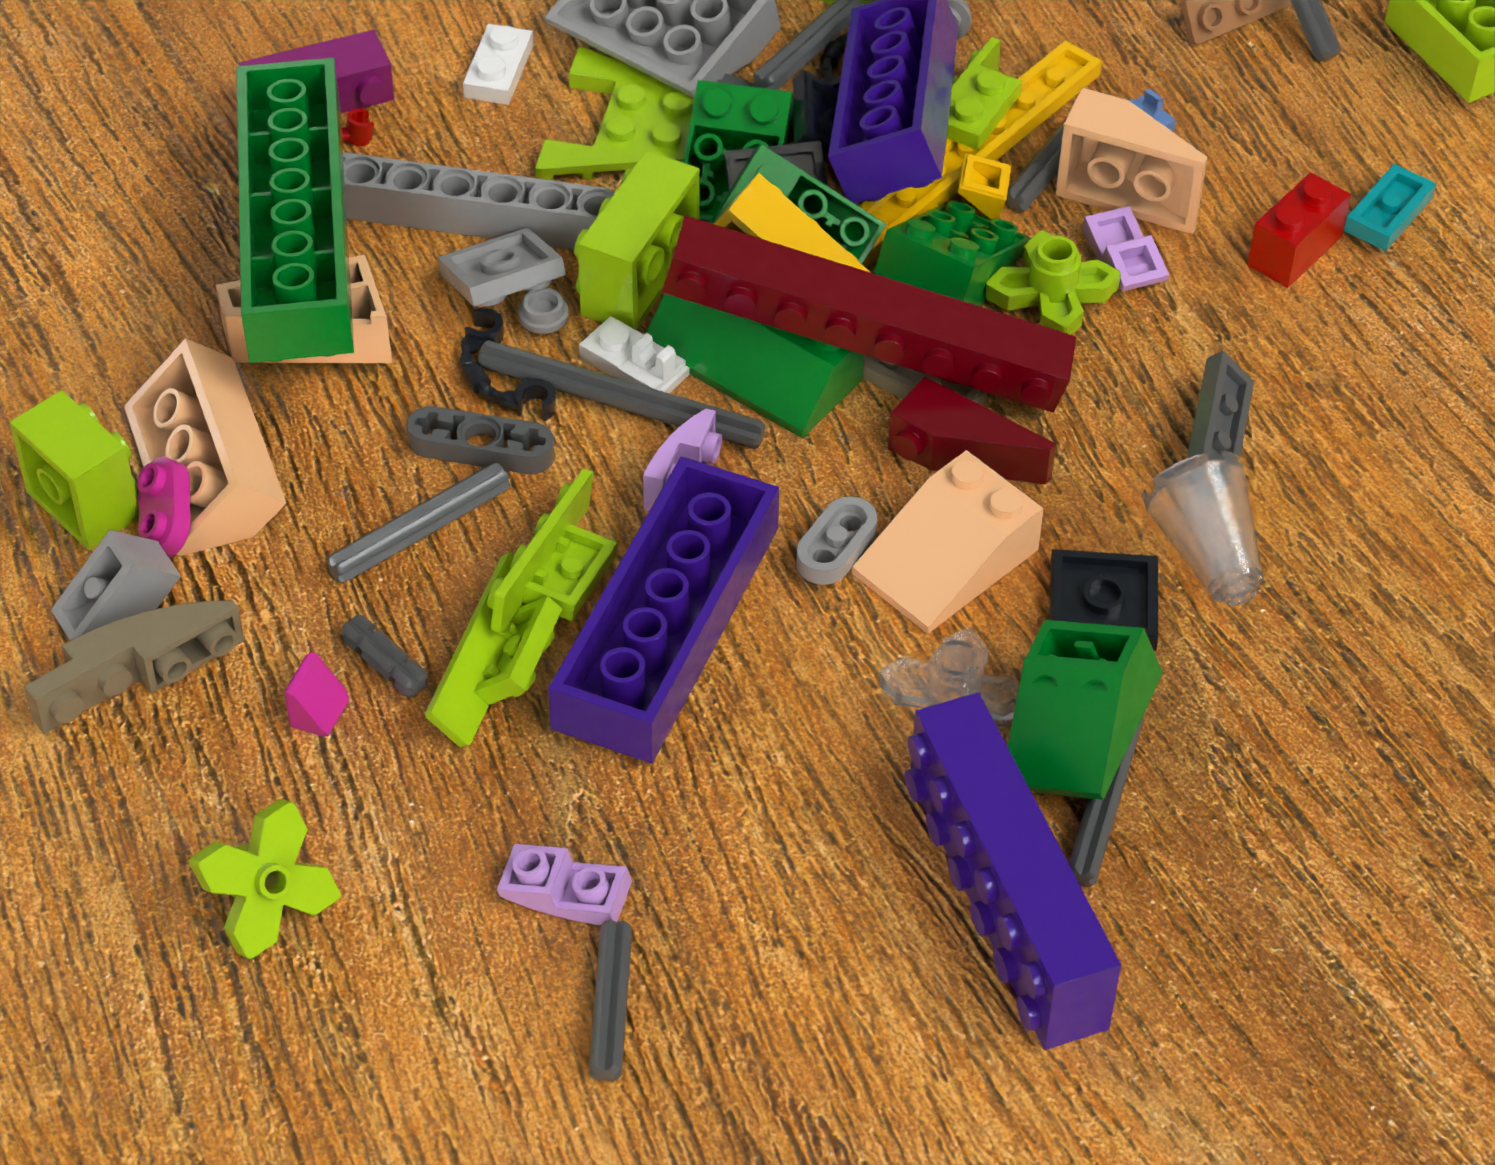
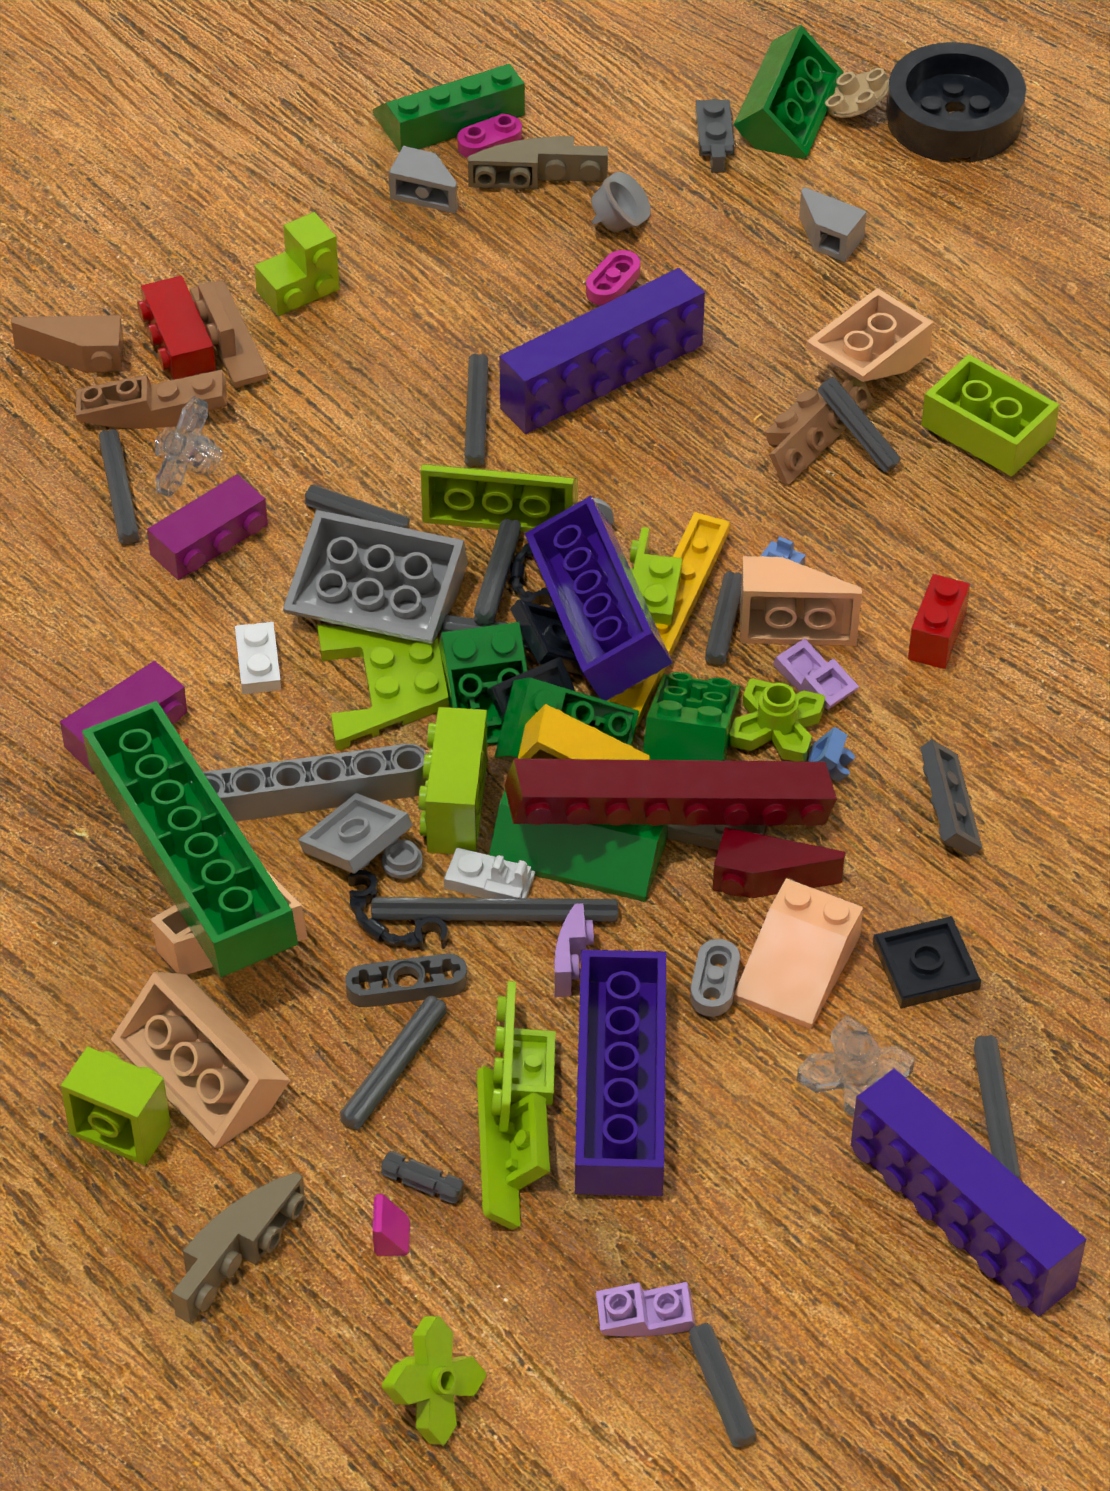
camera: 20 degrees left, 0 degrees up
light grey slope [51,530,181,641] -> none
dark pink plate [137,456,190,558] -> none
yellow slope [958,153,1011,219] -> none
green slope [1007,620,1163,800] -> none
clear cone [1141,451,1263,606] -> none
teal plate [1344,164,1437,251] -> none
none -> medium blue tile [807,727,855,782]

